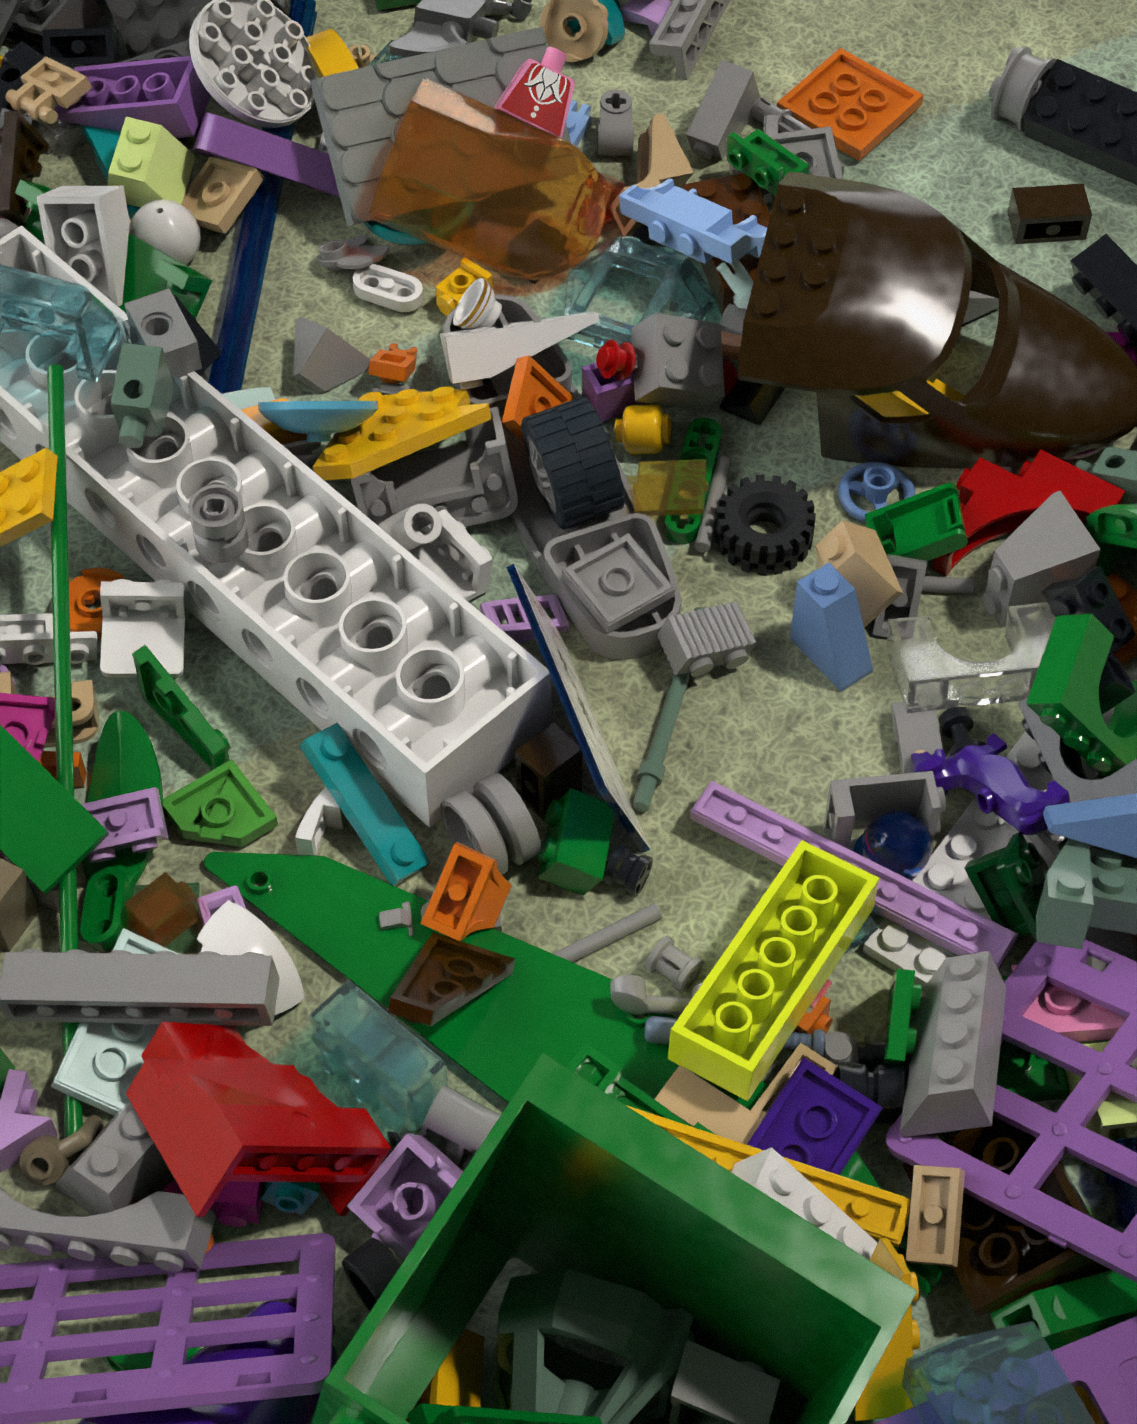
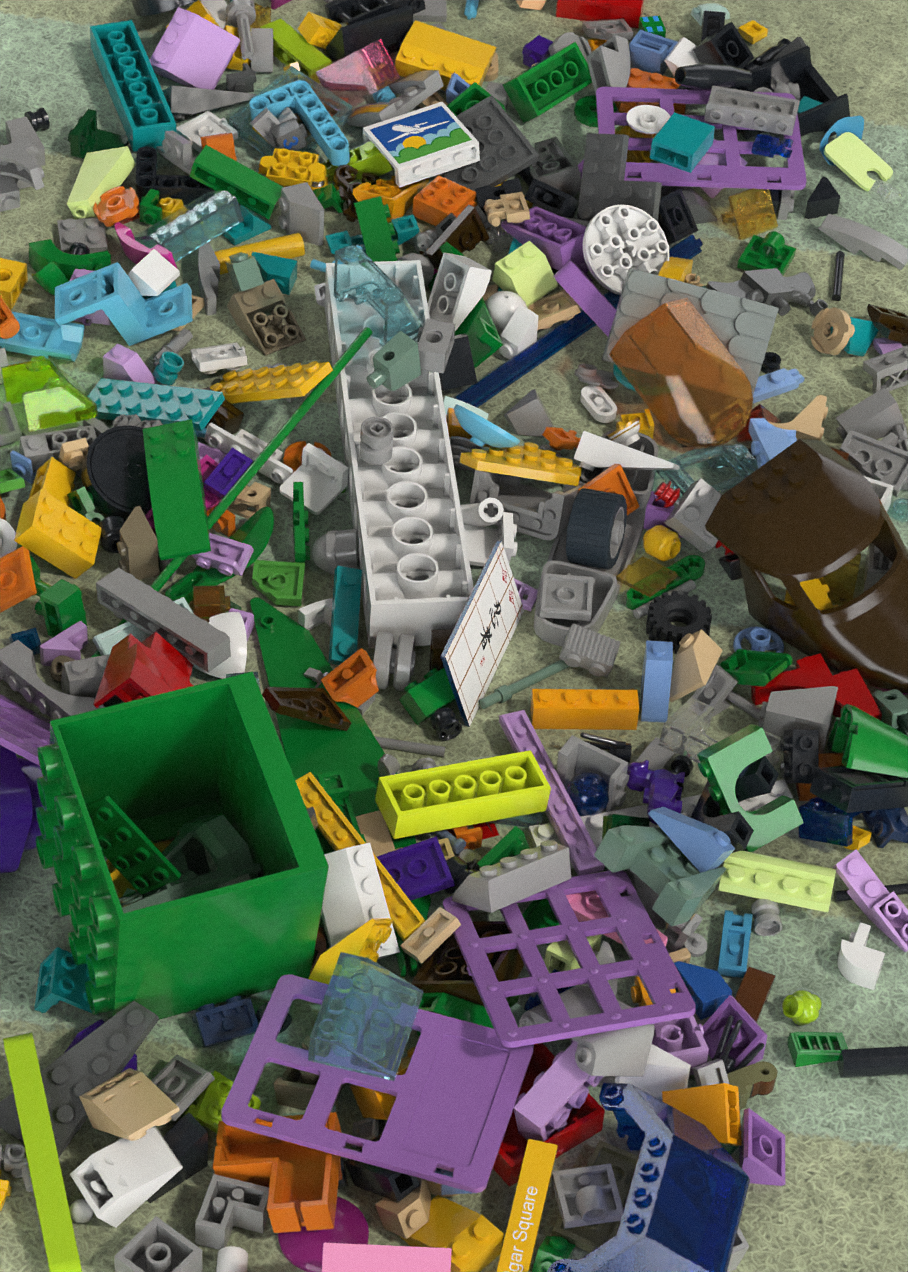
camera: 35 degrees right, 10 degrees down
torso [491,47,575,143] -> none
light grey piece [597,89,634,156] -> none
green bracket [727,129,809,196] -> none
none -> dark purple plate [203,447,253,499]
none -> light grey helmet [312,529,359,575]
none -> white slope [499,305,539,364]
none -> light orange wedge [530,688,639,730]
none -> black plant [580,732,632,765]

